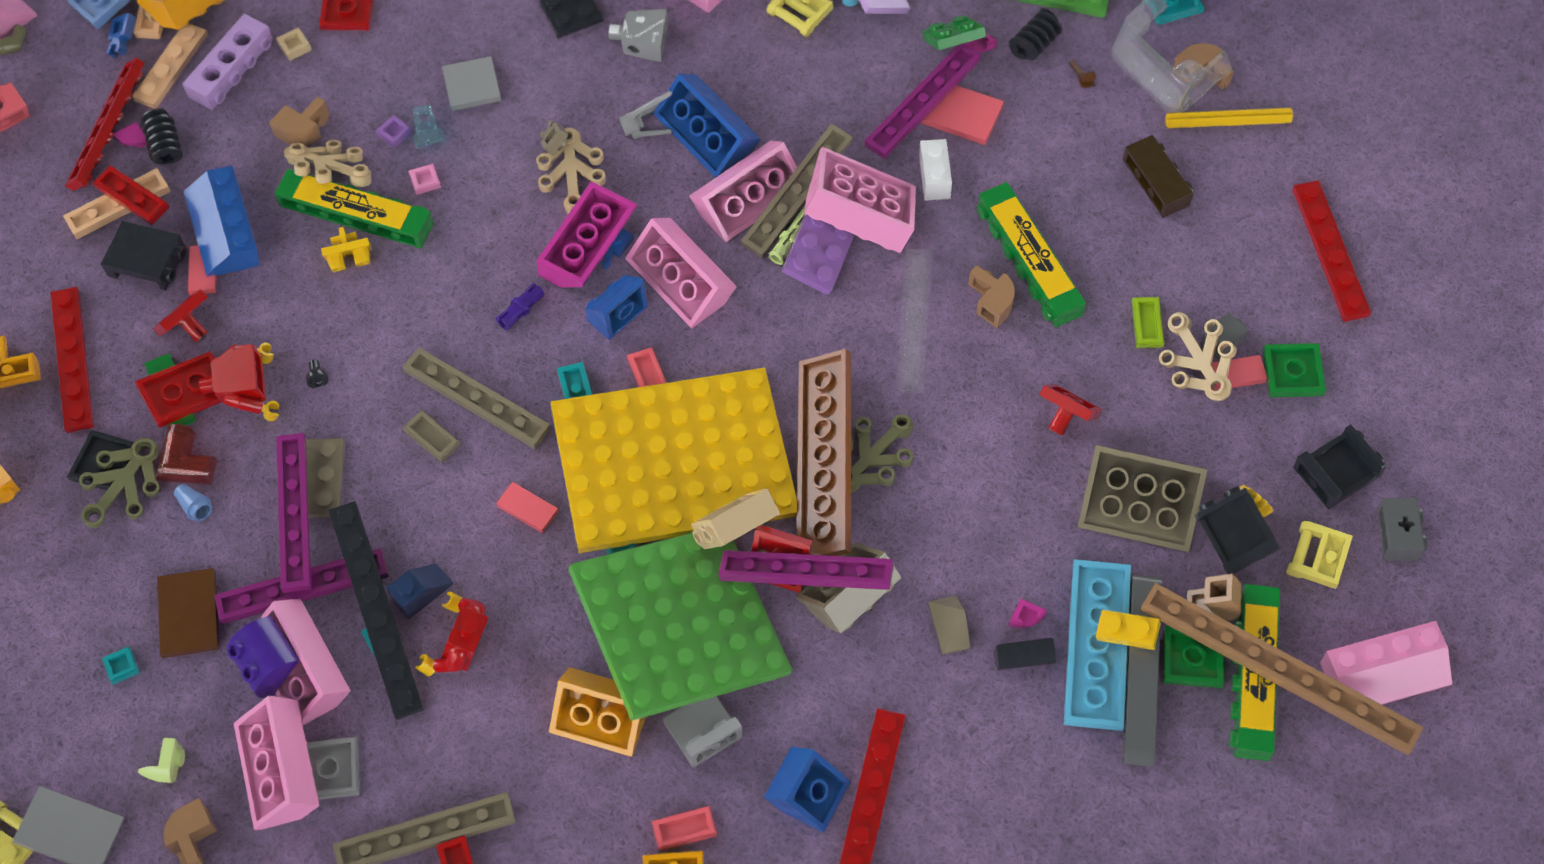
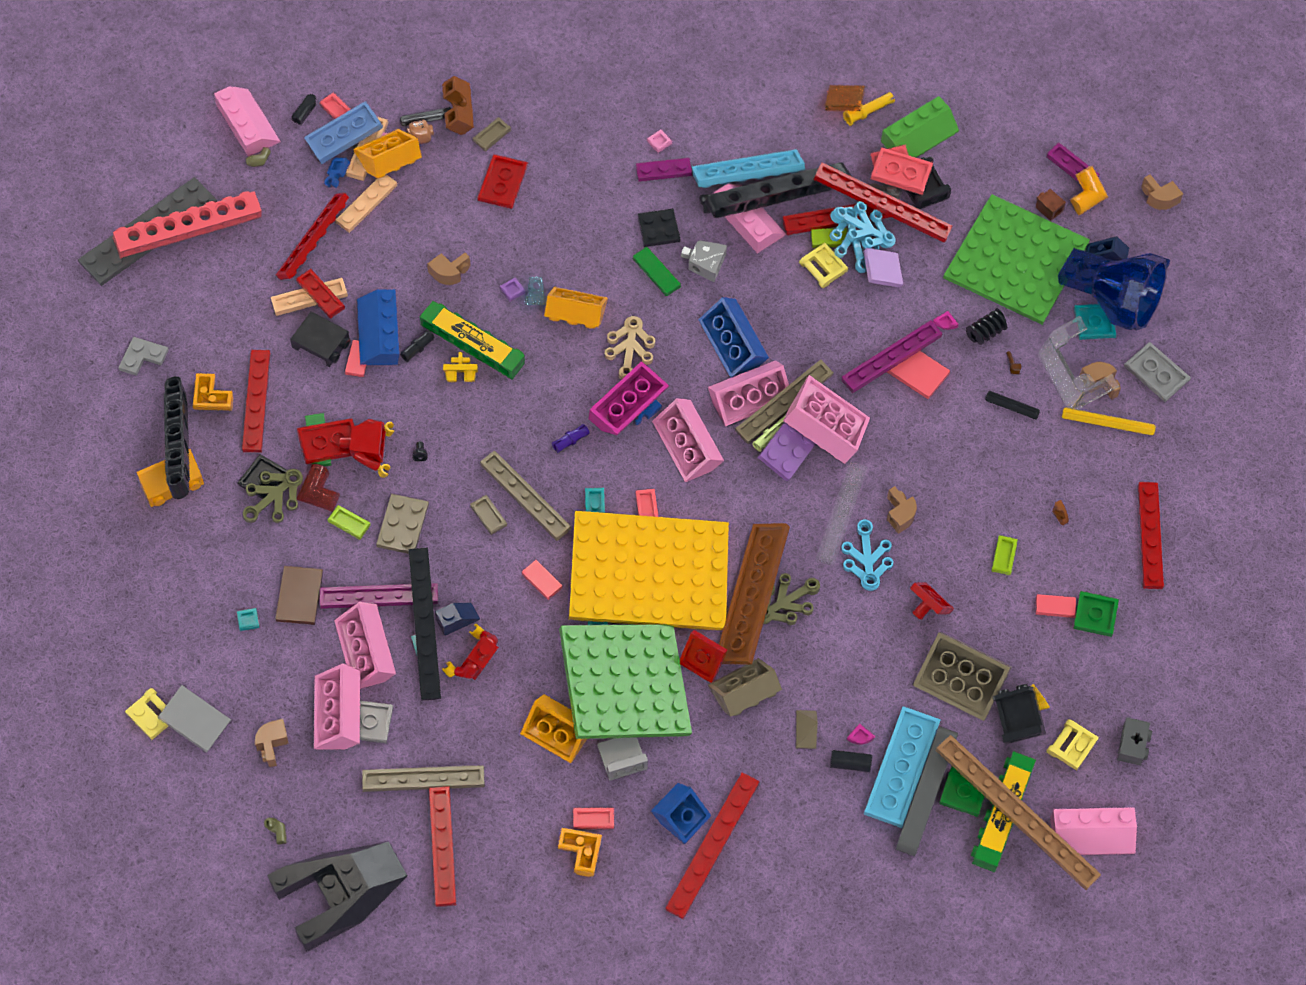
camera: 10 degrees right, 0 degrees up
dark pink tile [114,122,147,148] -> none
yellowish green plate [138,738,185,783] -> none
black piece [141,108,183,165] -> none
red tile [152,289,208,343] -> none
medium blue cone [174,484,213,522] -> none
lavender brick [183,14,273,110] -> none
dark purple brick [227,616,299,698] -> none
tan plate [276,27,312,61] -> none
magenta plate [276,433,312,593] -> none
tan plant [284,140,371,187] -> none
bright pink tile [409,164,441,195] -> none
light grey tile [442,56,501,111] -> none
dark tan plate [540,120,568,156] -> none
blue slope [585,275,648,340] -> none
light grey plant [619,91,672,140] -> none
tan window [691,489,780,549] -> none
magenta plate [719,550,894,590] -> none
white brick [919,139,952,201] -> none
green plate [922,16,986,50] -> none
brick [977,182,1086,328] -> none
yellow plate [1096,610,1161,650] -> none
dark brown brick [1123,135,1193,218] -> none
tan plant [1159,312,1237,401] -> none
medium nougat brick [1187,574,1242,621] -> none
dark grey brick [1201,312,1248,360] -> none
black panel [1293,424,1386,510] -> none
none -> lime tile [327,505,371,540]
none -> black pin [400,330,435,362]
none -> light orange slope [544,287,608,329]
none -> green tile [633,247,681,297]
none -> medium azure plant [841,519,894,591]
none -> black axle [985,391,1040,419]
none -> dark orange tile [1052,500,1069,525]
none -> light grey tile [1124,342,1191,402]

